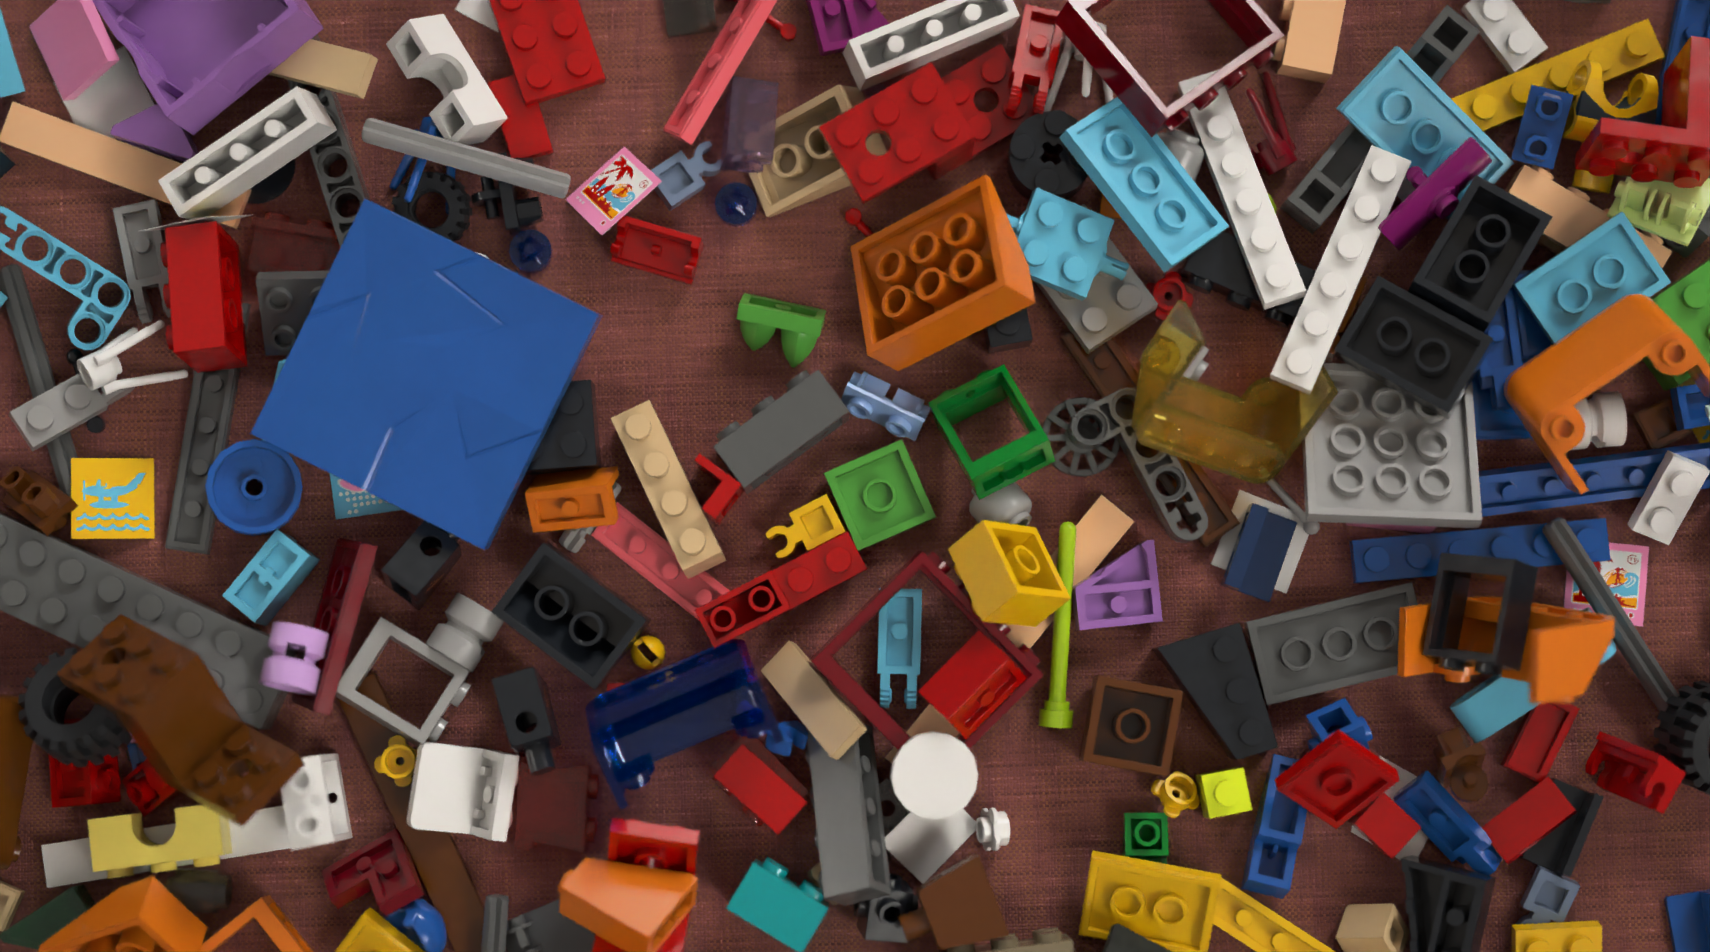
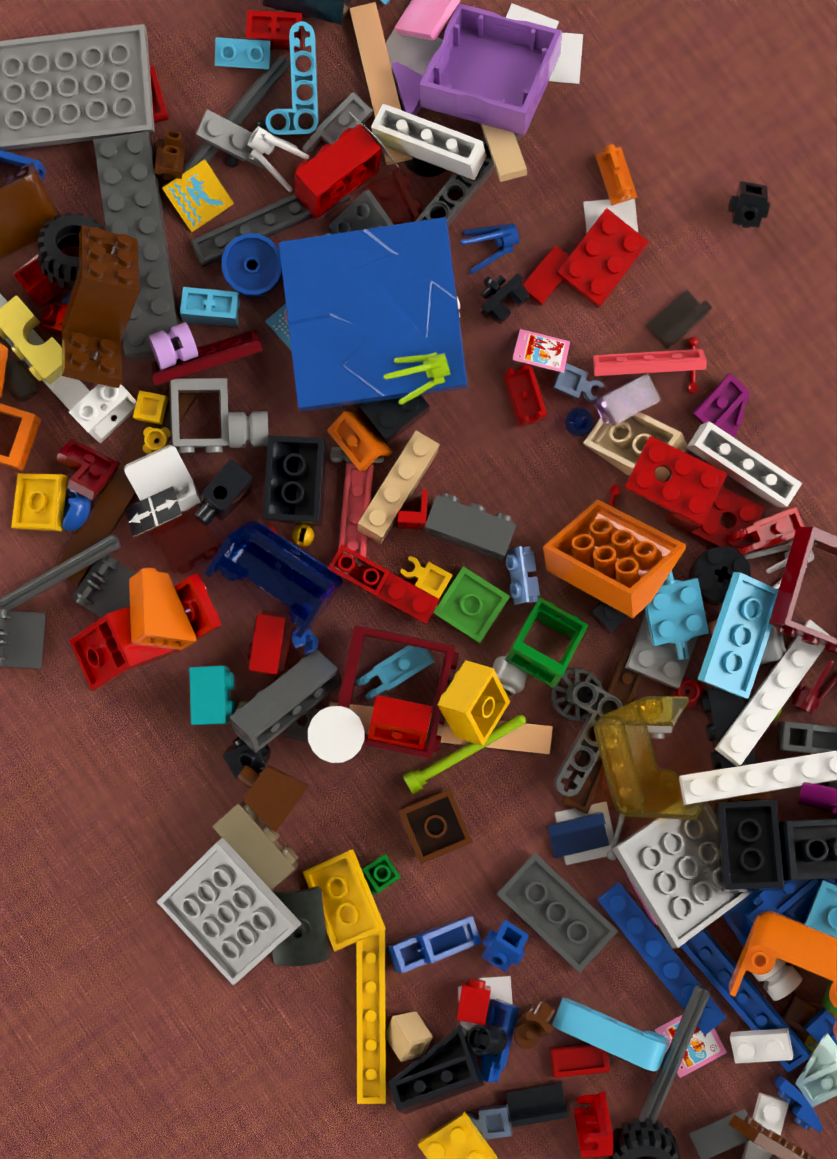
camera: 55 degrees right, 0 degrees up
light grey axle [362,118,571,198] -> none
black torso [382,521,461,610] -> none
white arch [386,14,508,145] -> none
black tyre [392,172,473,242] -> none
clear blue tile [509,229,553,273] -> none
bright green tile [736,293,826,368] -> none
tan tile [761,640,867,760] -> none
white sticker [885,809,976,884] -> none
white plate [976,808,1010,851] -> none
medium lavender wing [1072,540,1163,630] -> none
yellow plate [1151,771,1200,818] -> none
black wedge [1152,623,1278,760] -> none
neon yellow brick [1195,767,1252,819] -> none
red plate [1275,729,1400,829] -> none
orange windscreen [1398,596,1615,704] -> none
black window [1422,553,1538,676] -> none
red tile [1481,776,1577,864] -> none
none -> black sticker [125,486,182,537]
none -> yellow plate [133,391,169,425]
none -> lime plant [383,352,451,405]
none -> black wheel [467,1025,507,1055]

